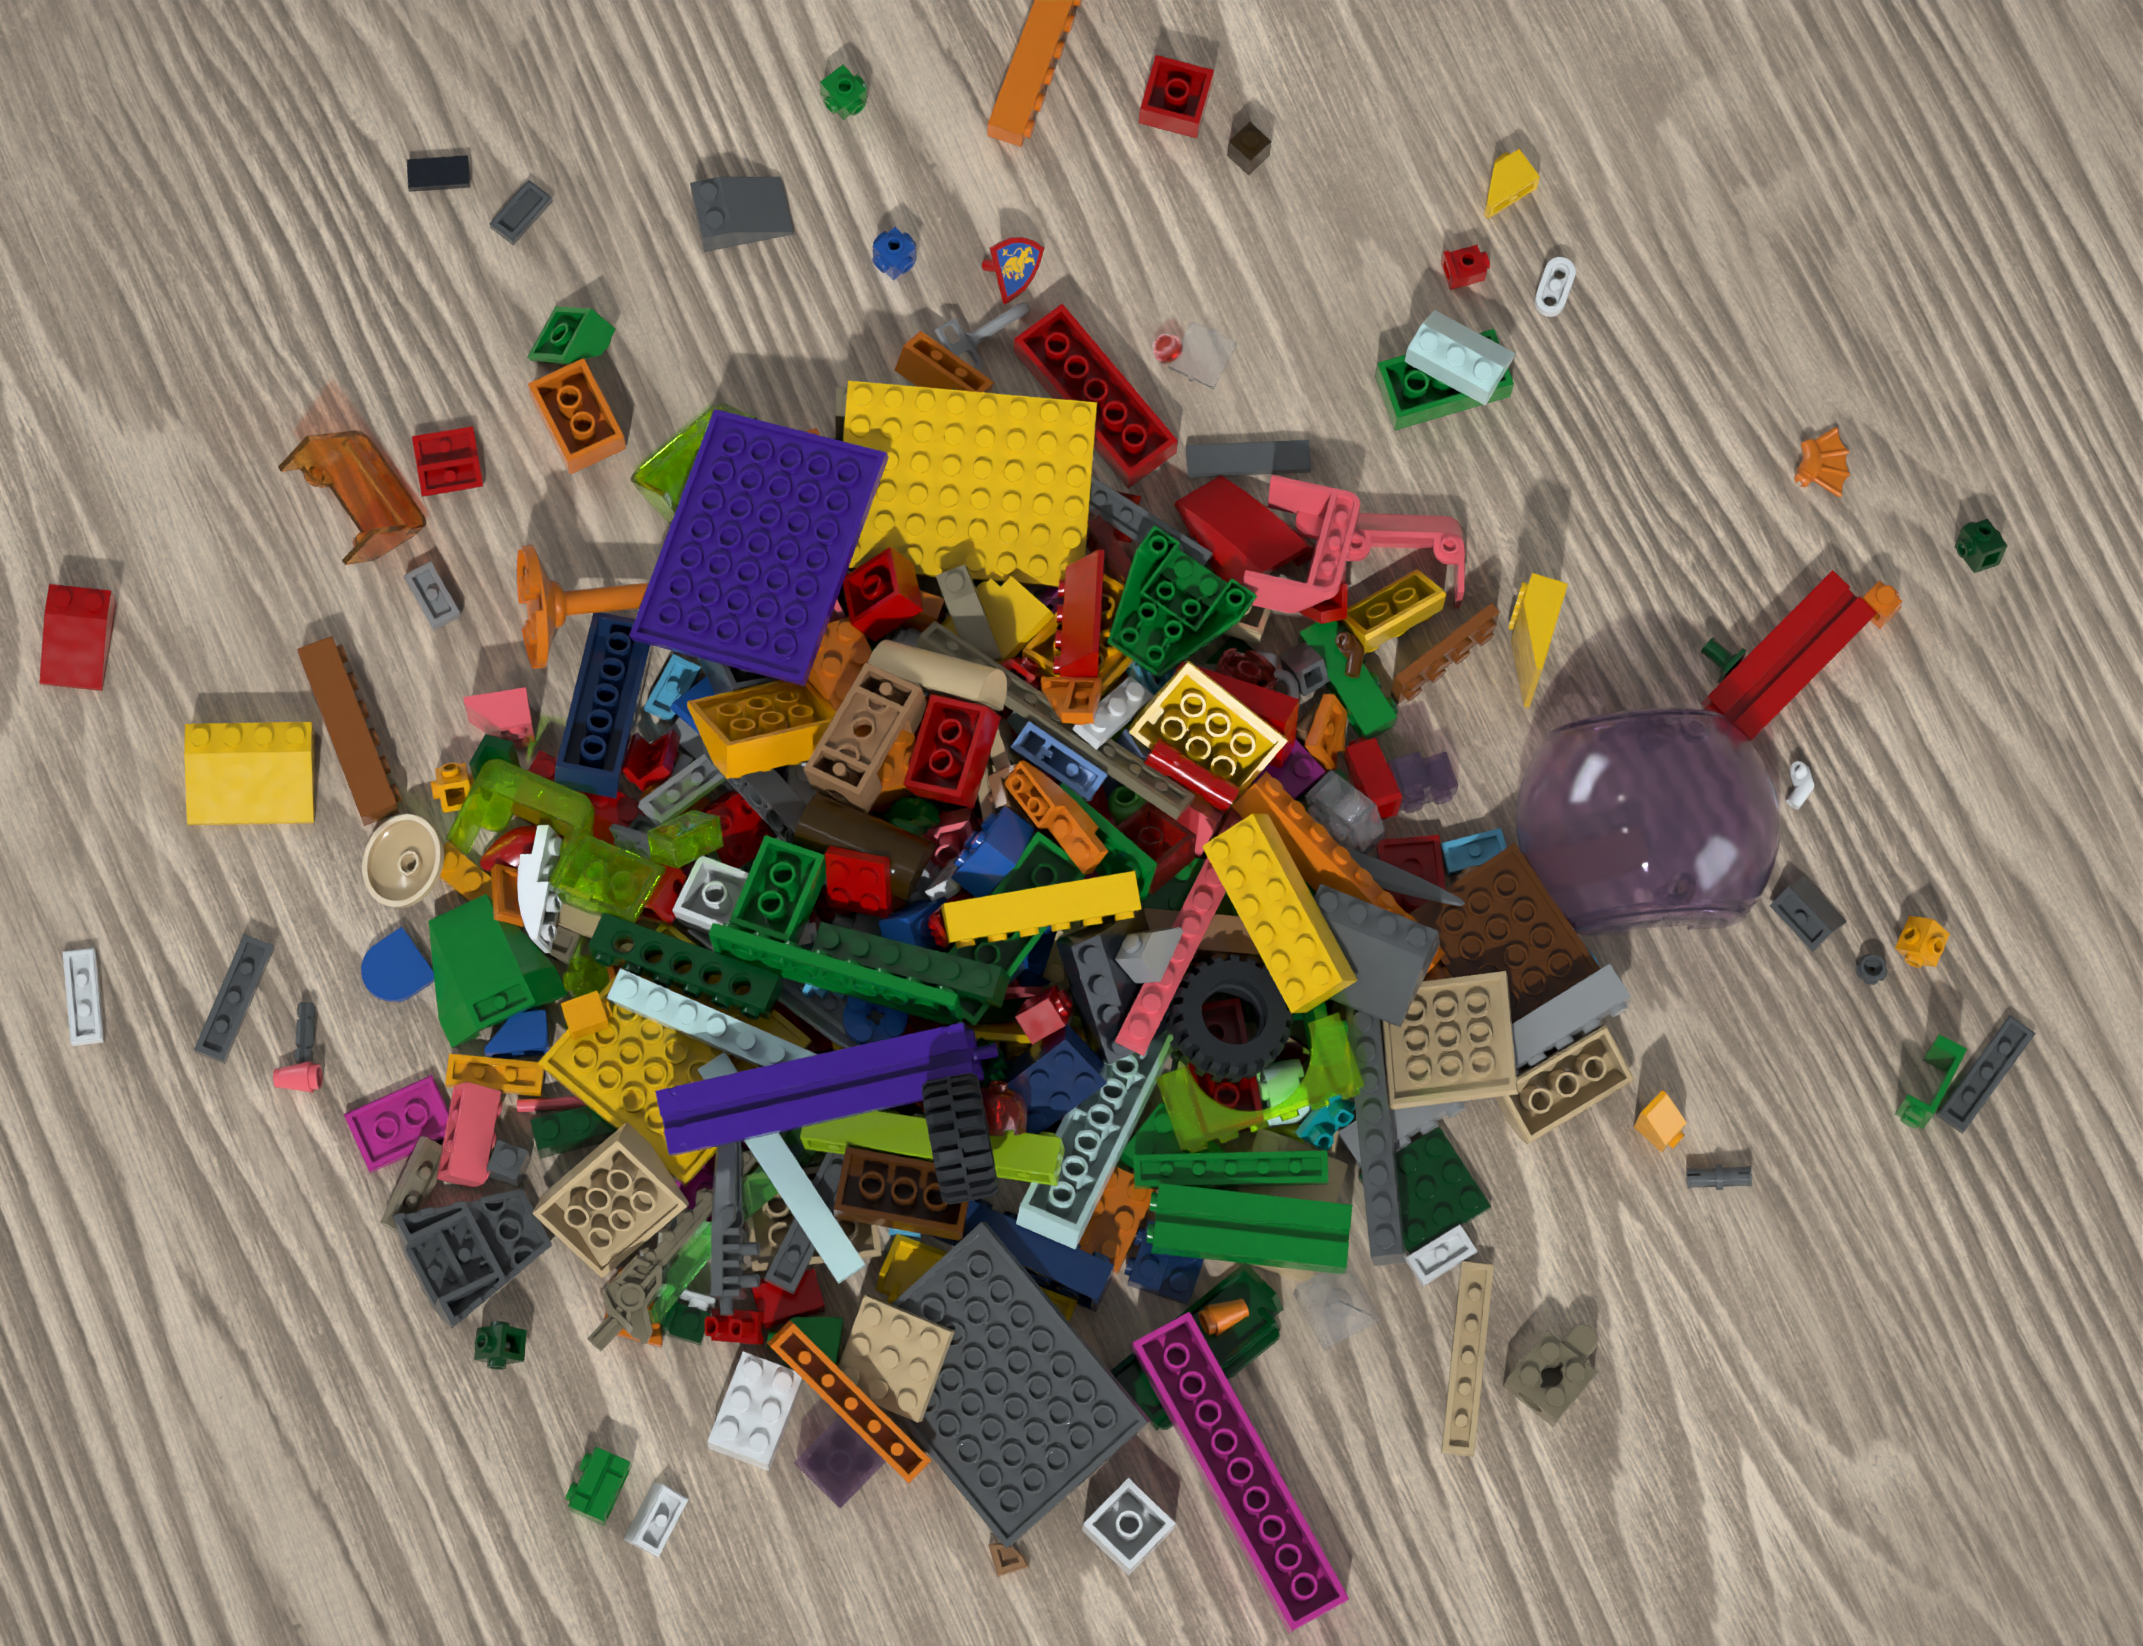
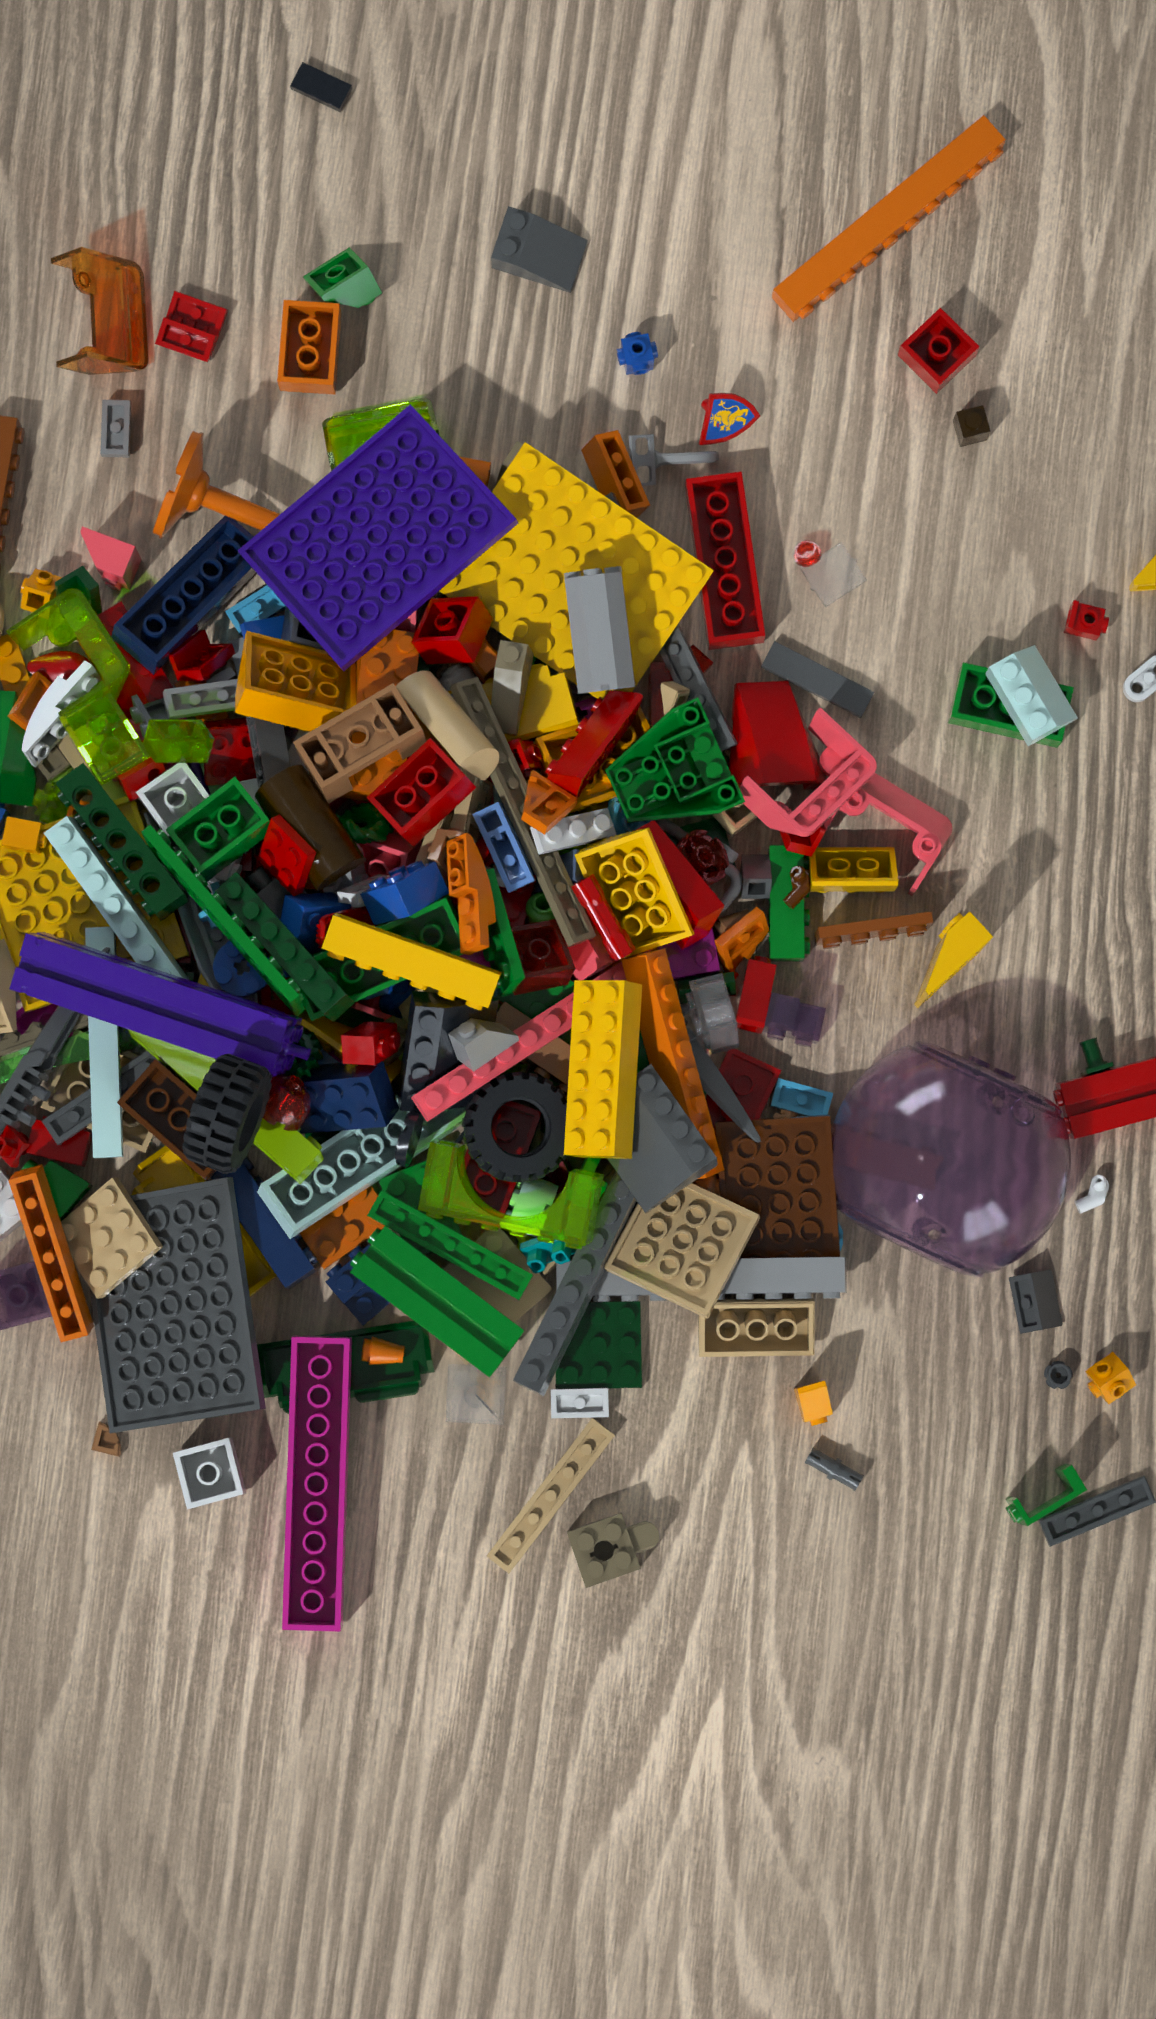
camera: 35 degrees right, 10 degrees up
dark grey tile [489,180,553,246] -> none
green brick [820,64,867,120] -> none
none -> black tile [395,1109,424,1168]
none -> light grey brick [564,566,635,694]
none -> tan slope [661,681,690,716]

